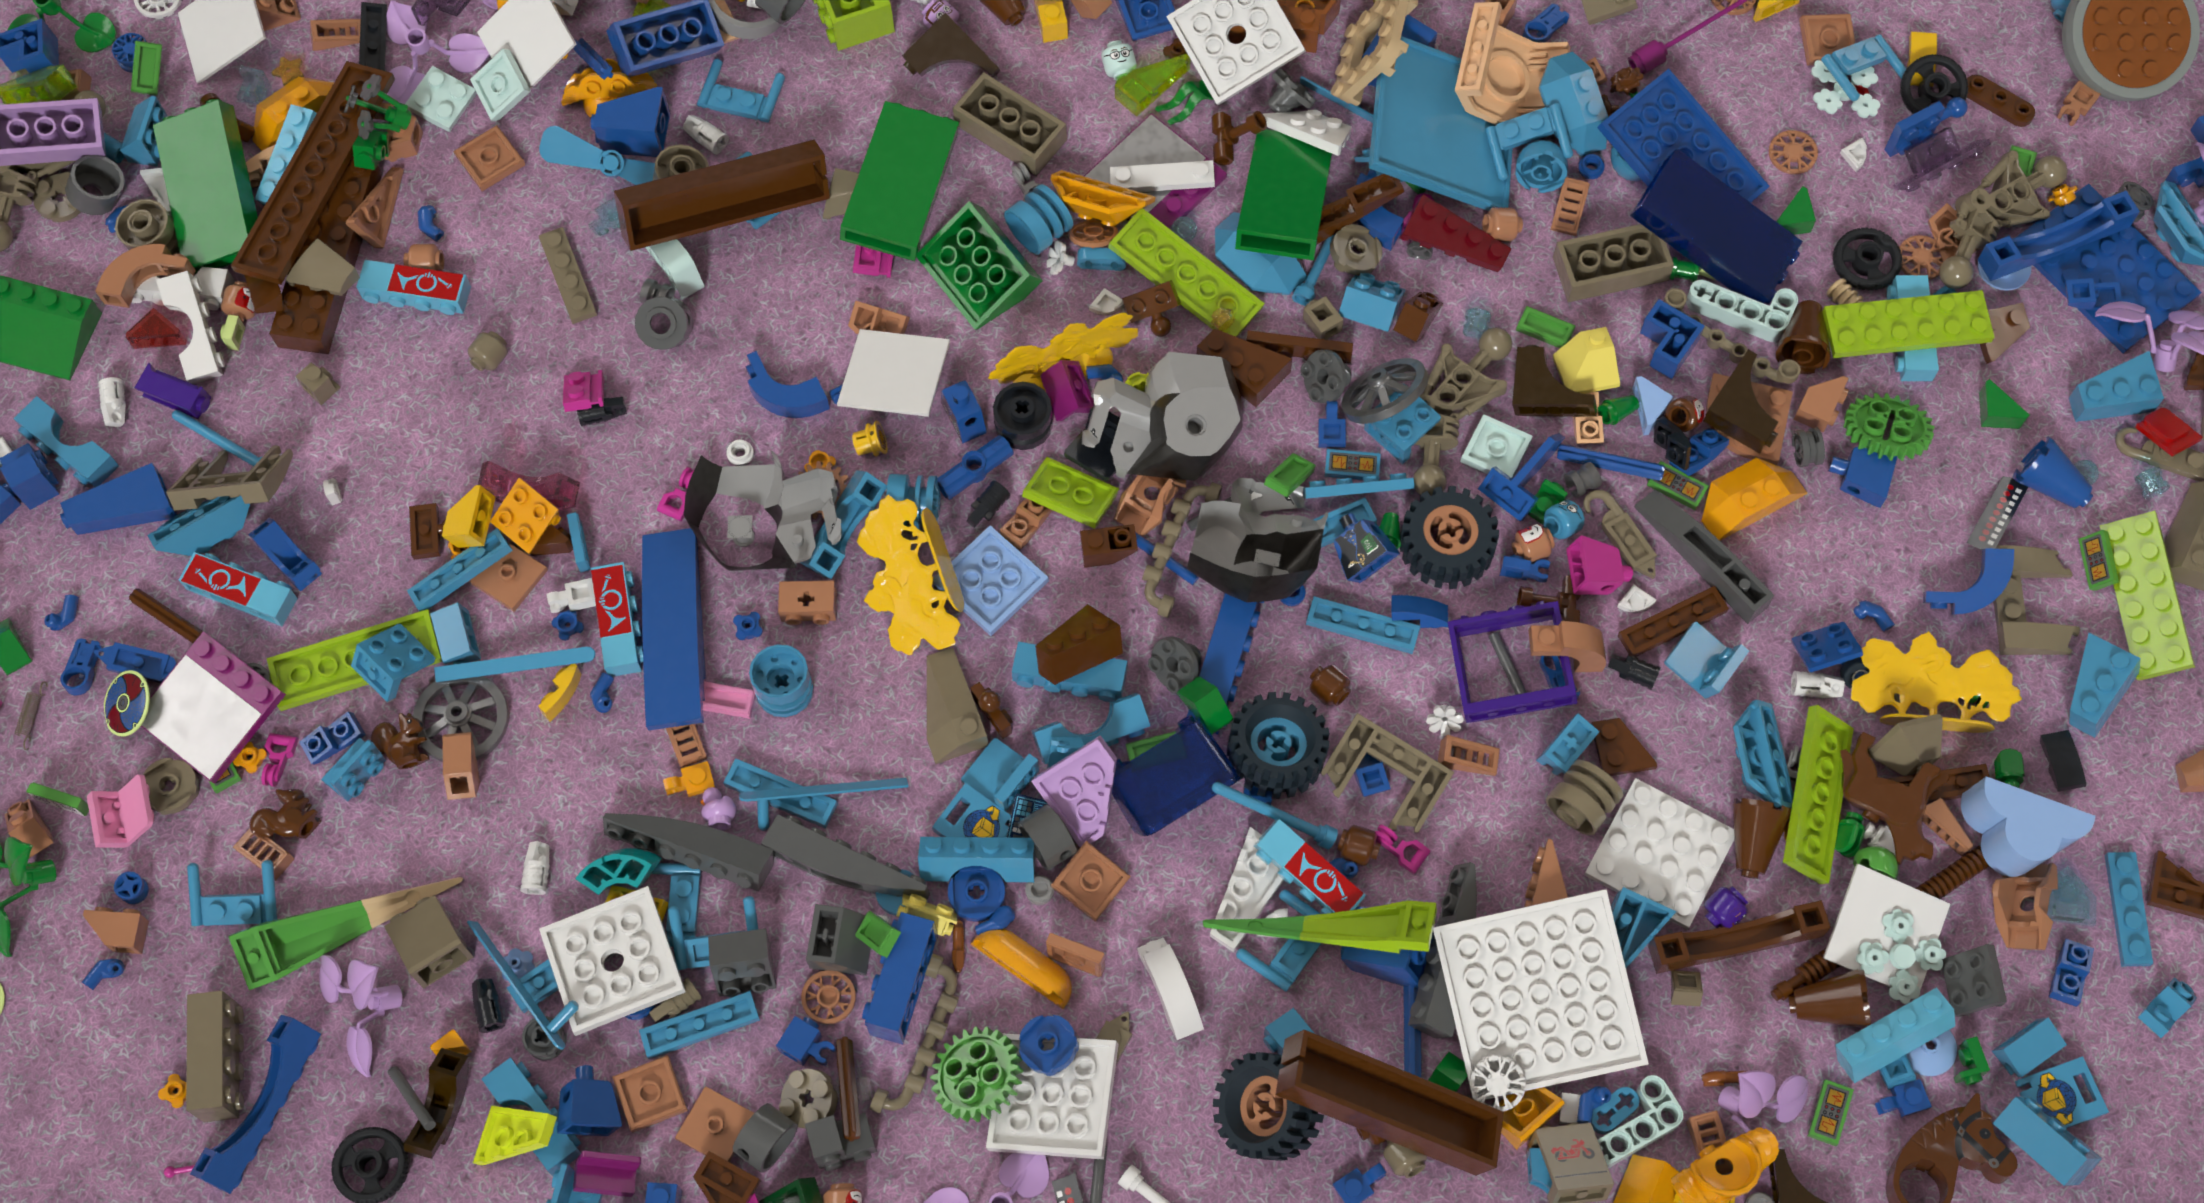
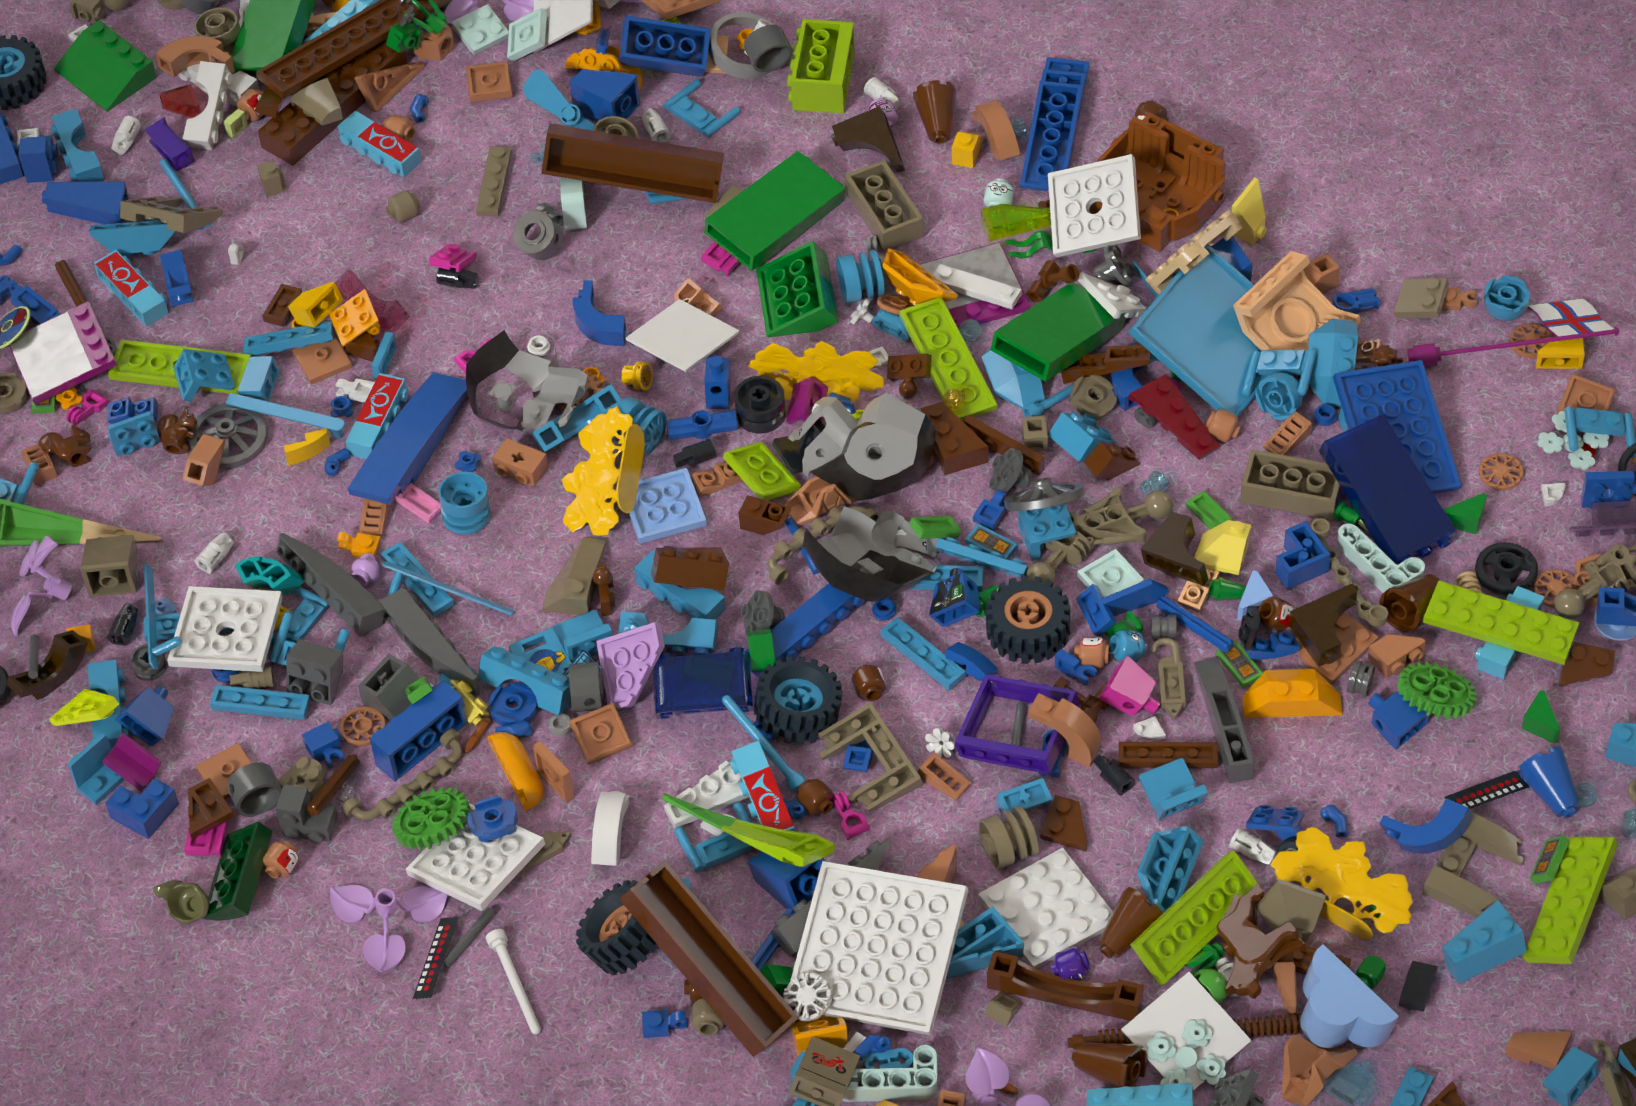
camera: 30 degrees right, 15 degrees down
nougat plate [612,1055,688,1133] -> none

